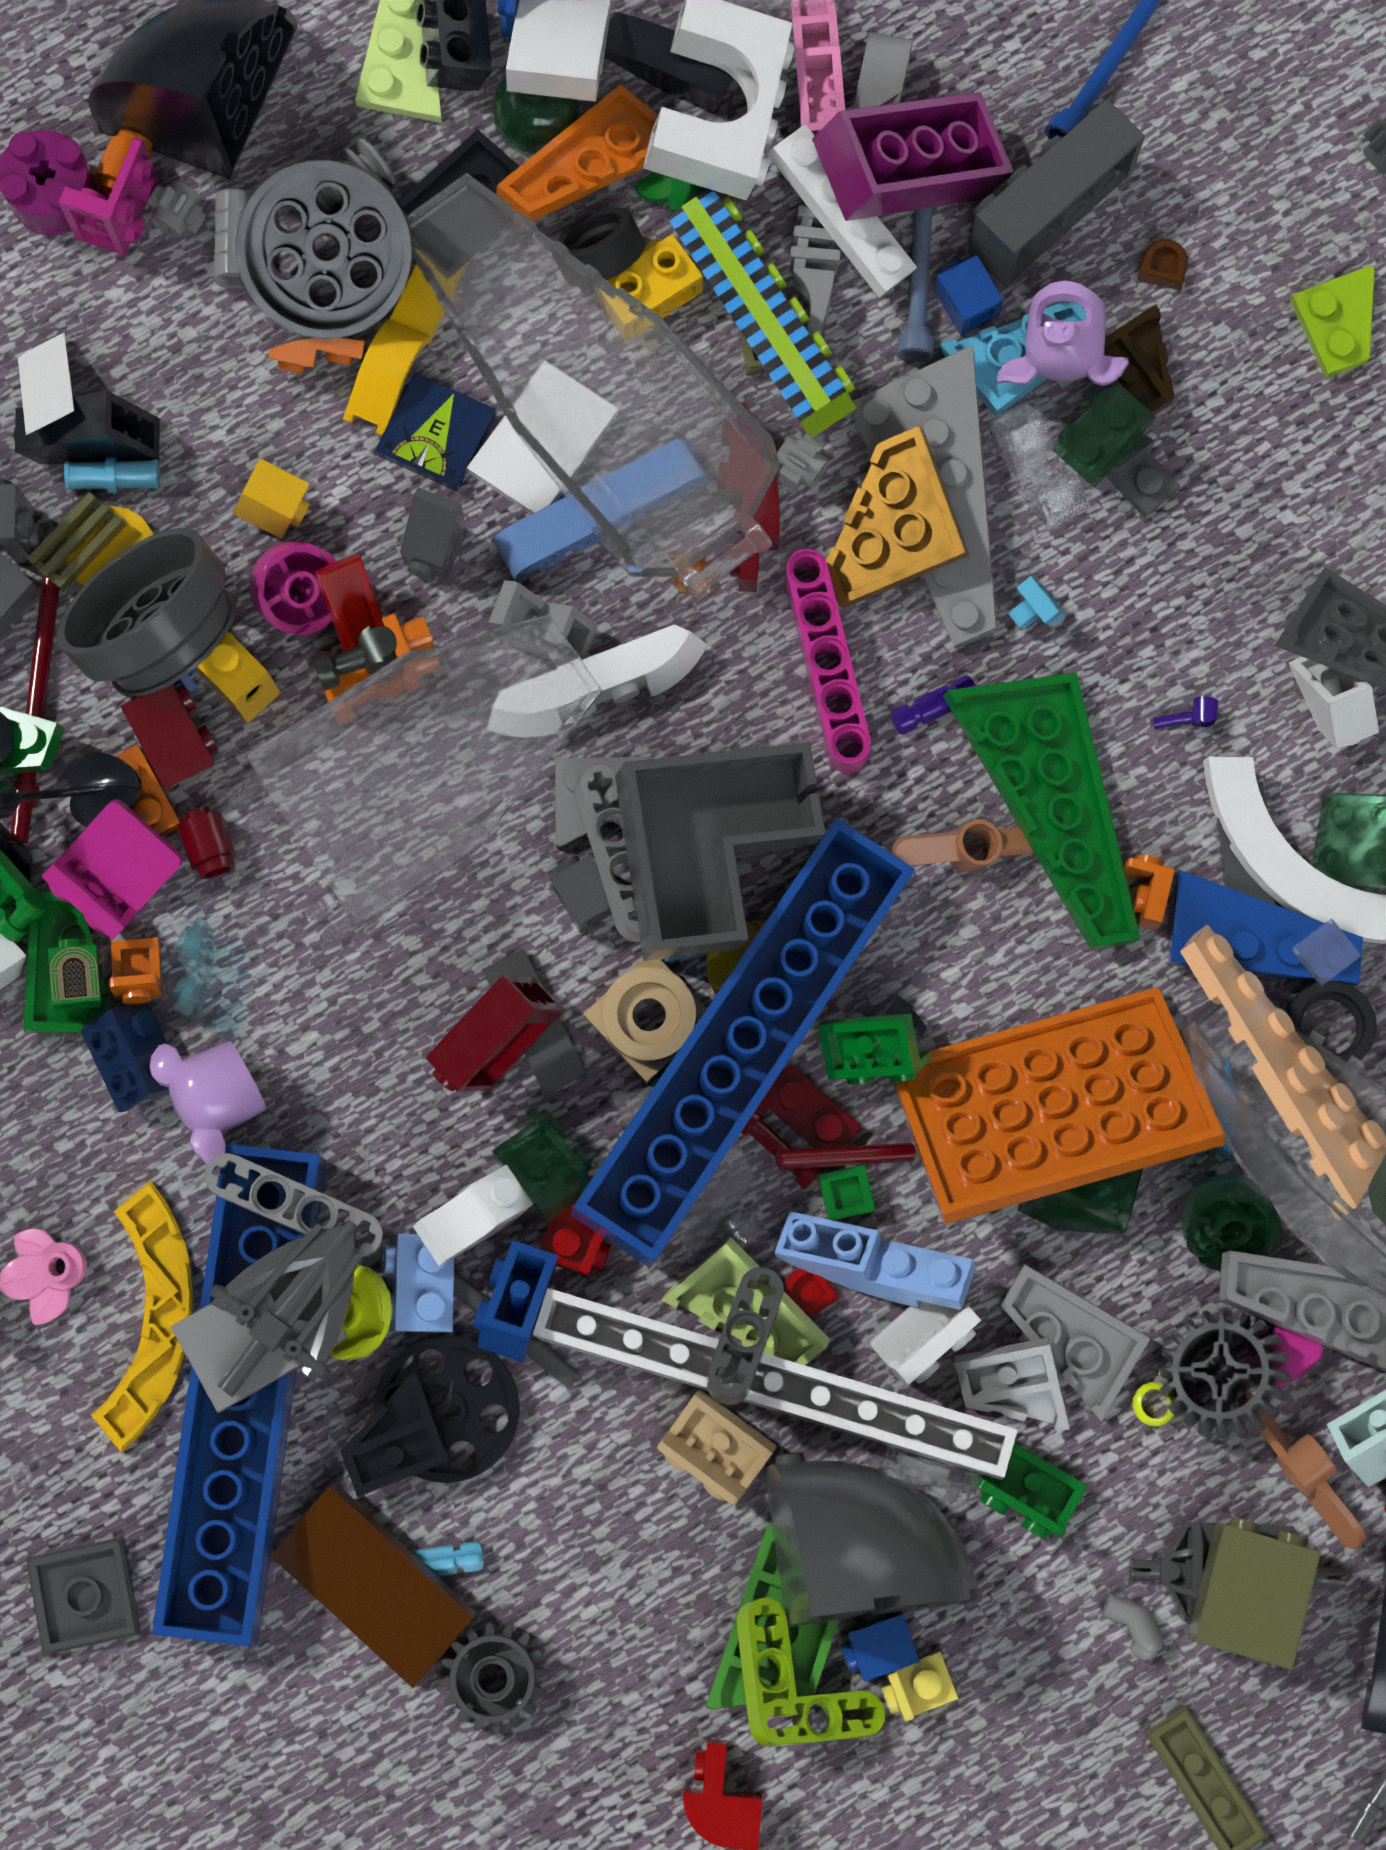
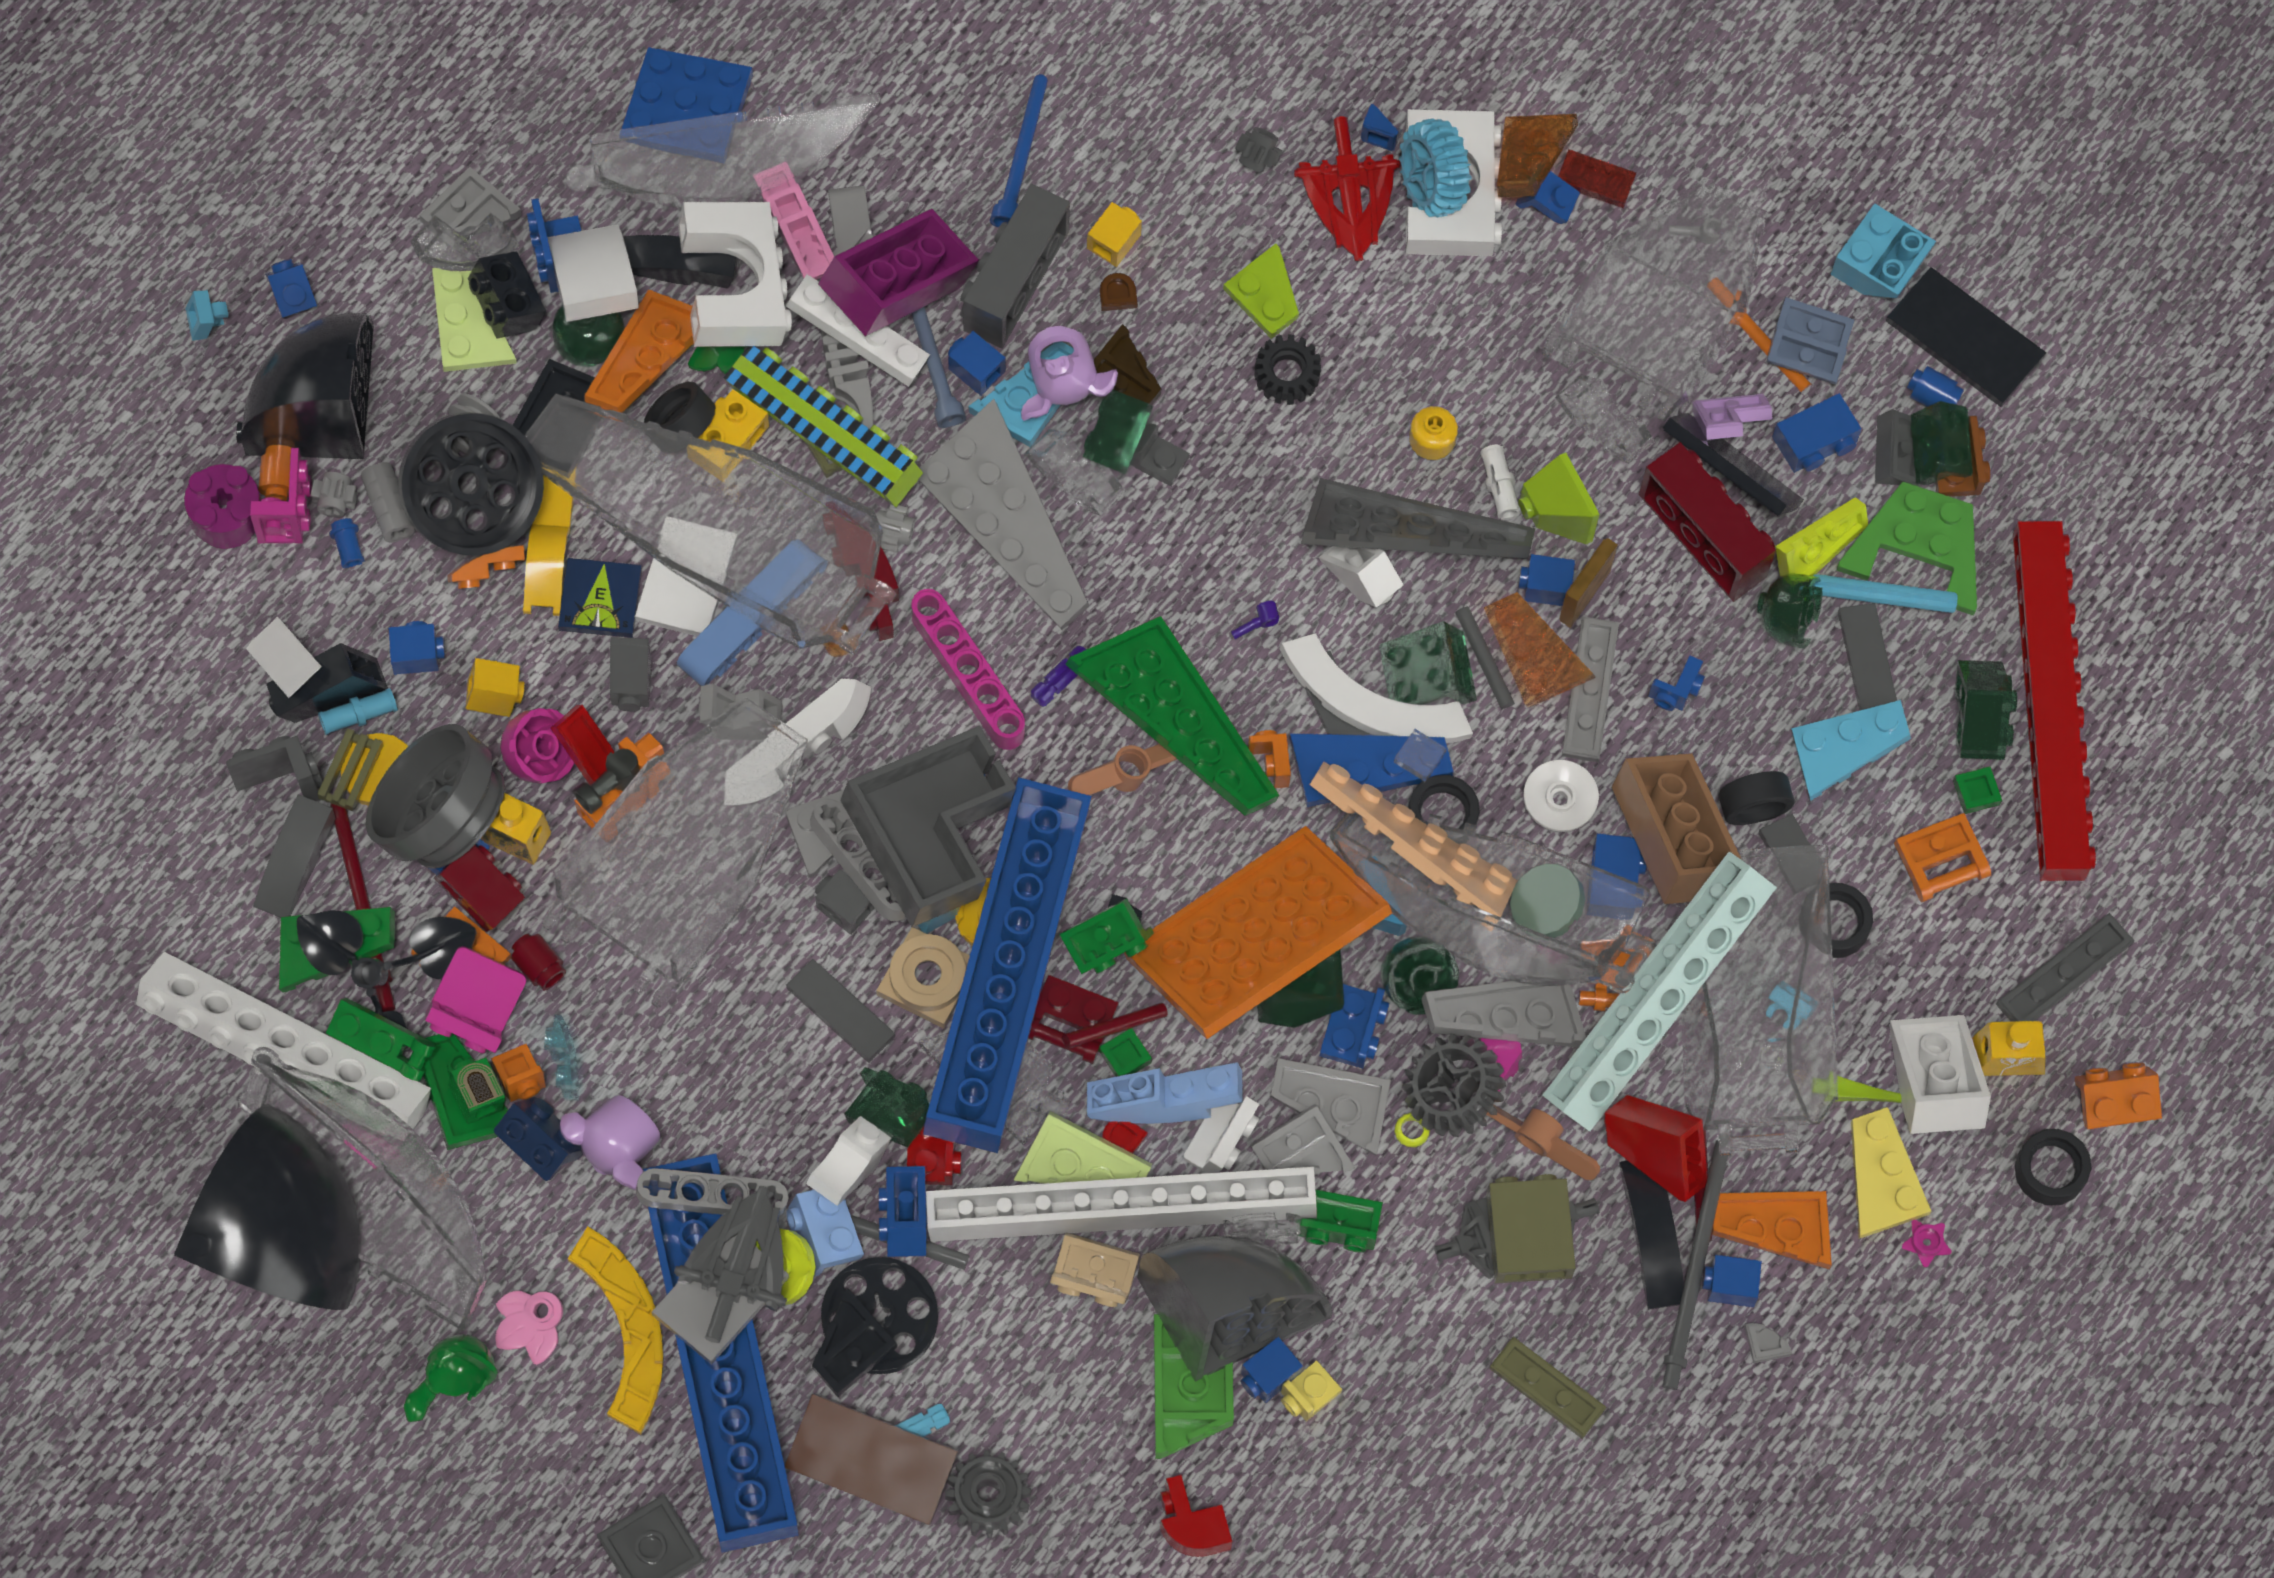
camera: 25 degrees left, 10 degrees down
dark red window [425,975,565,1092] -> none
dark grey beam [707,1267,784,1405] -> none
lime beam [737,1597,885,1747] -> none
pearl gold plate [826,426,969,608] -> none
medium azure tile [1008,576,1066,629] -> none
light grey arm [1101,1593,1163,1661] -> none
none -> blue pin [329,518,365,568]
none -> blue brick [389,621,445,675]
none -> yellow brick [1087,202,1142,267]
none -> black tyre [1254,334,1321,405]
none -> blue bracket [1319,983,1390,1069]

